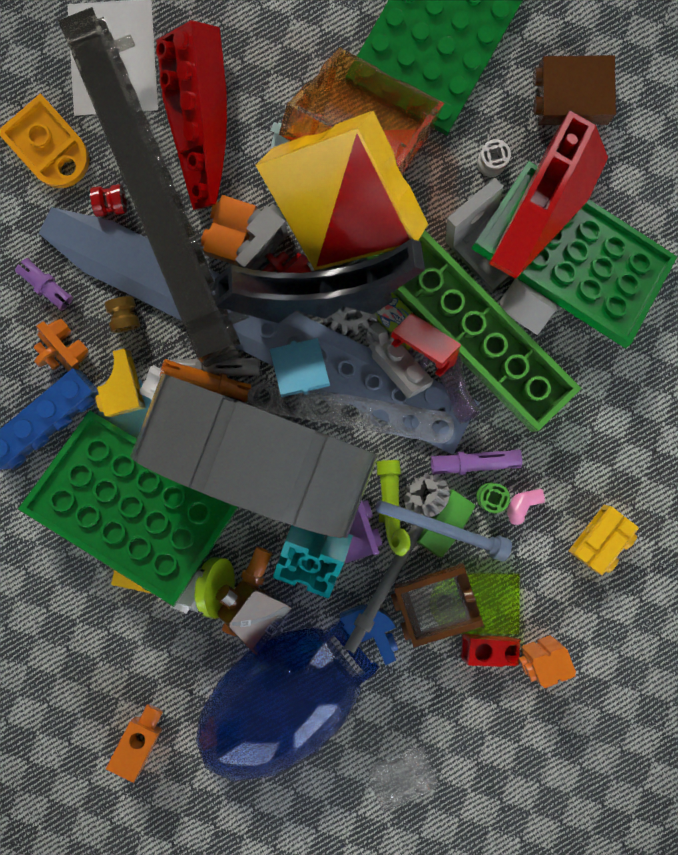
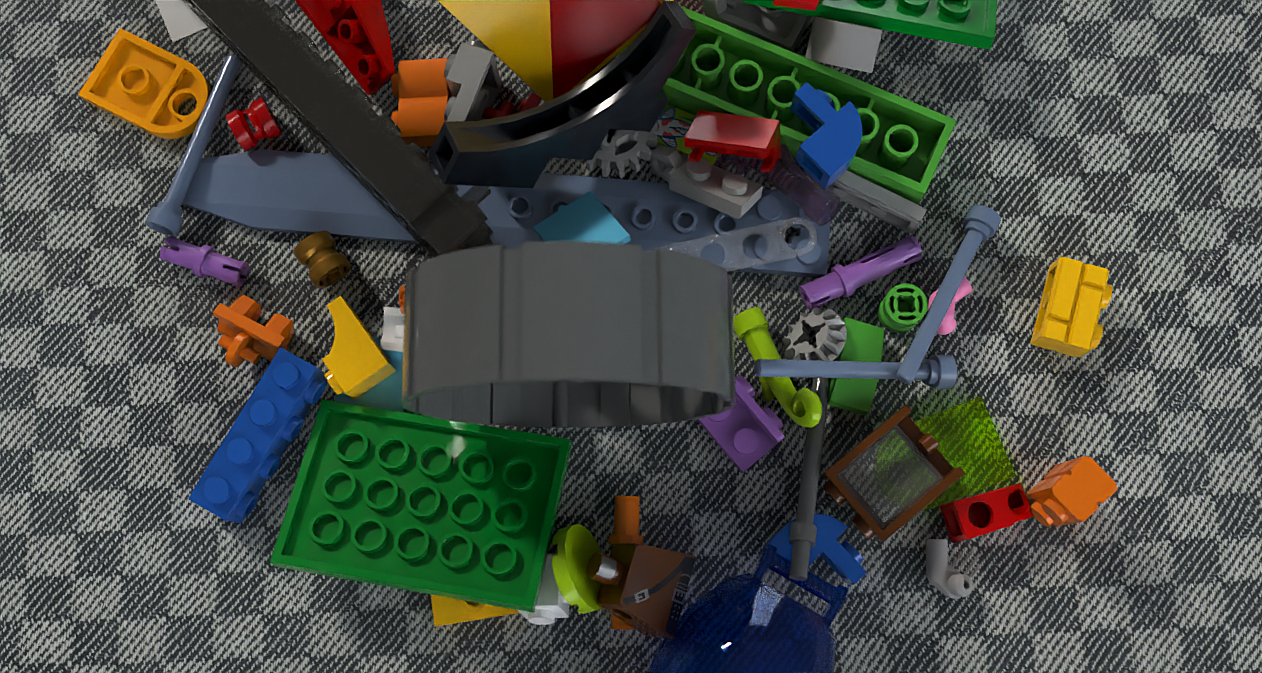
camera: 20 degrees left, 10 degrees down
teal brick [272,525,353,599] -> none
none -> sand blue piece [145,55,242,237]
none -> blue brick [790,82,862,190]
none -> light grey tile [802,170,927,233]
none -> sand blue piece [896,205,1001,384]
none -> light grey arm [925,539,973,599]

